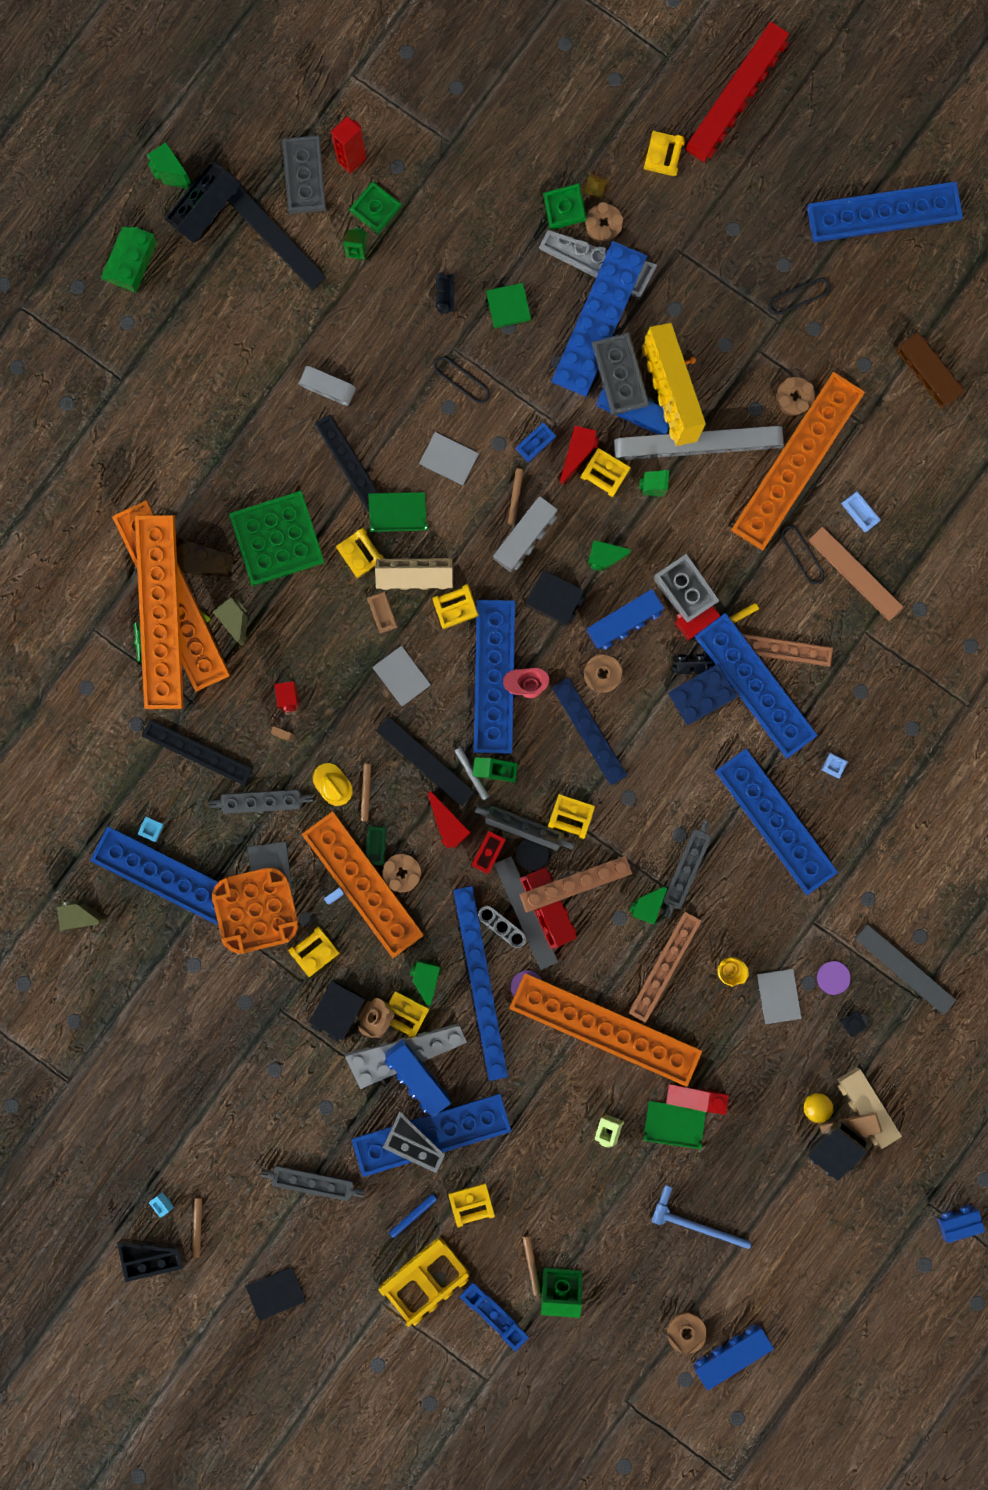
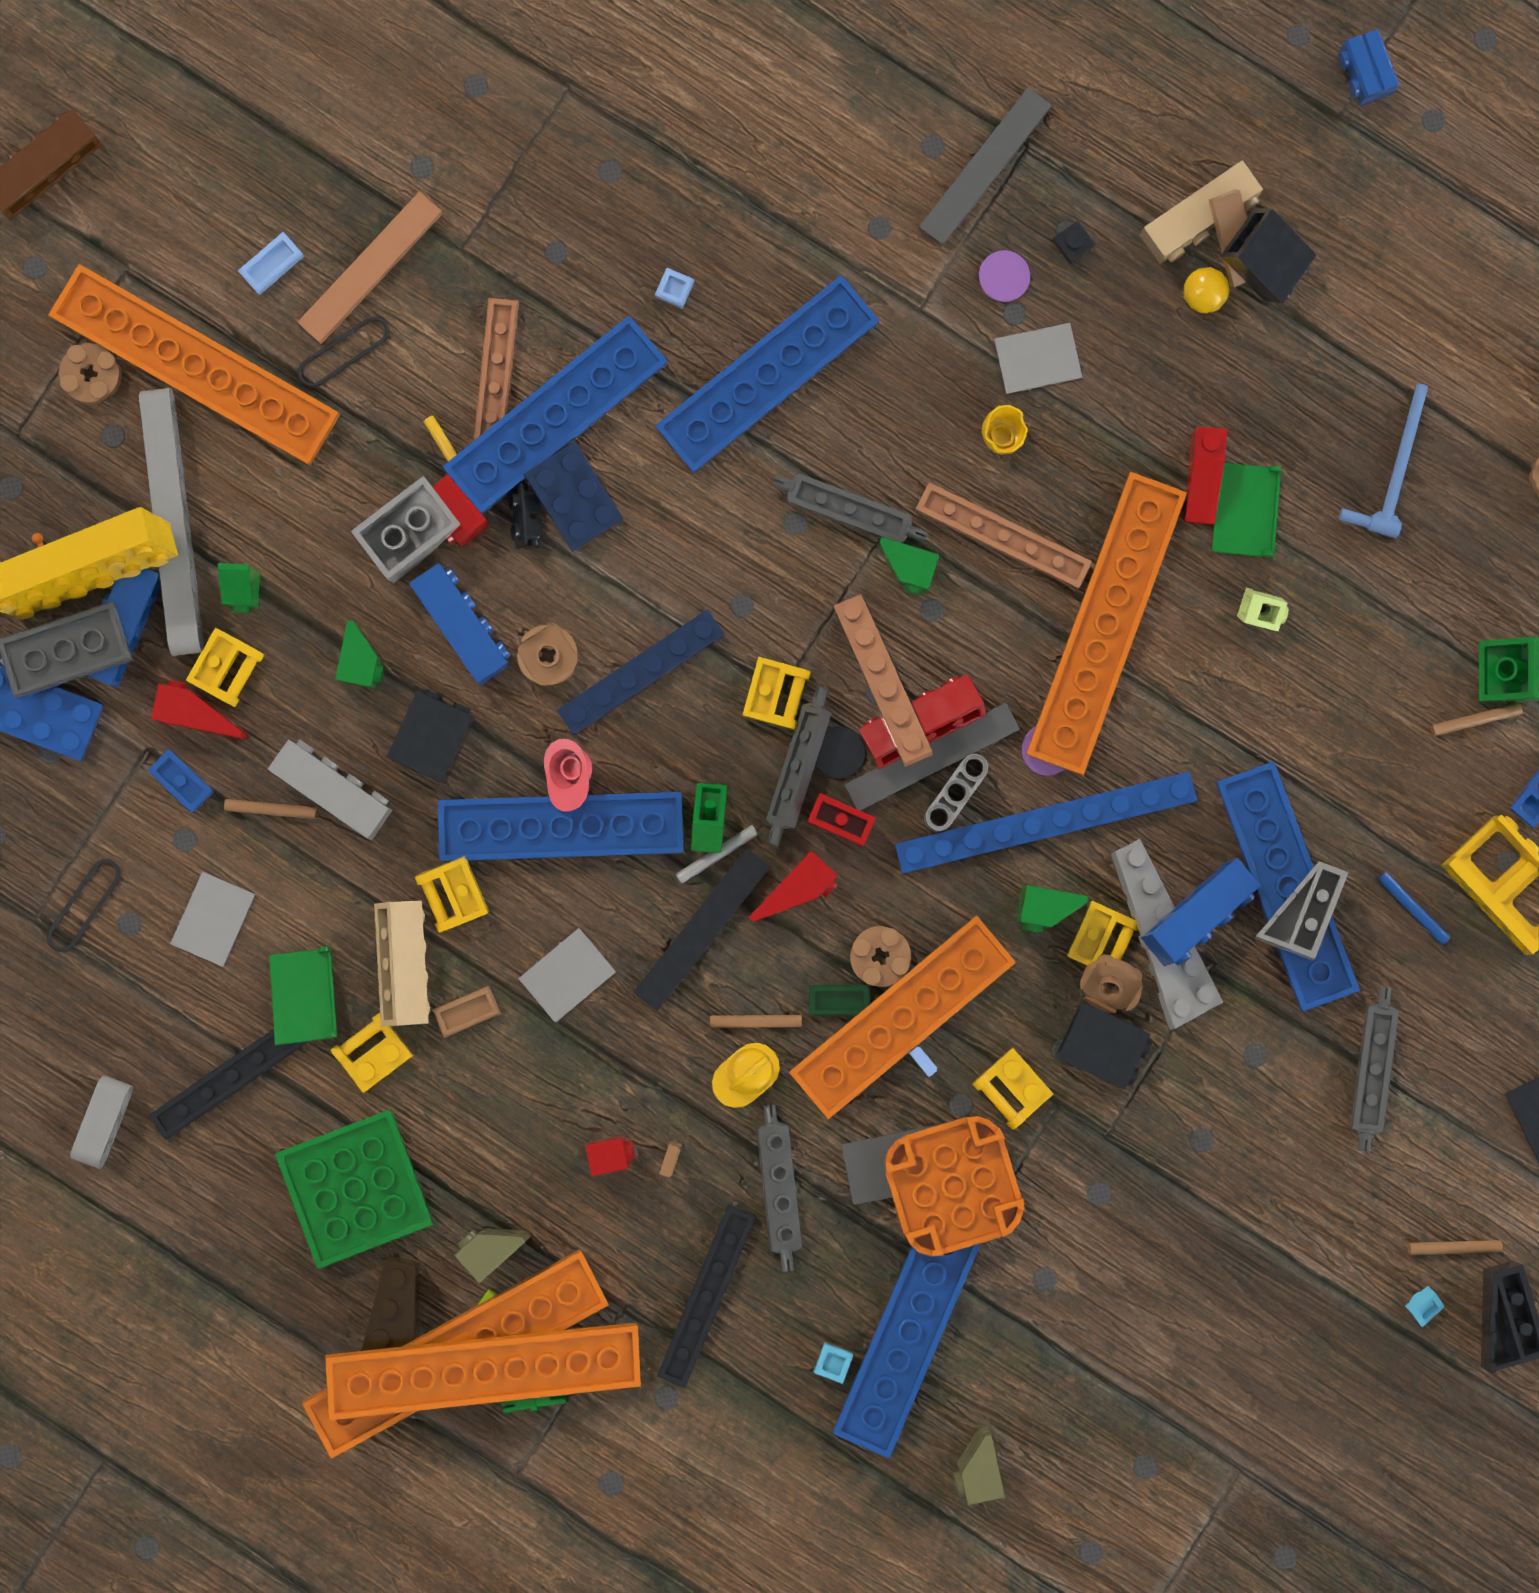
camera: 95 degrees left, 0 degrees up
yellow plate [448,1183,495,1228] -> none

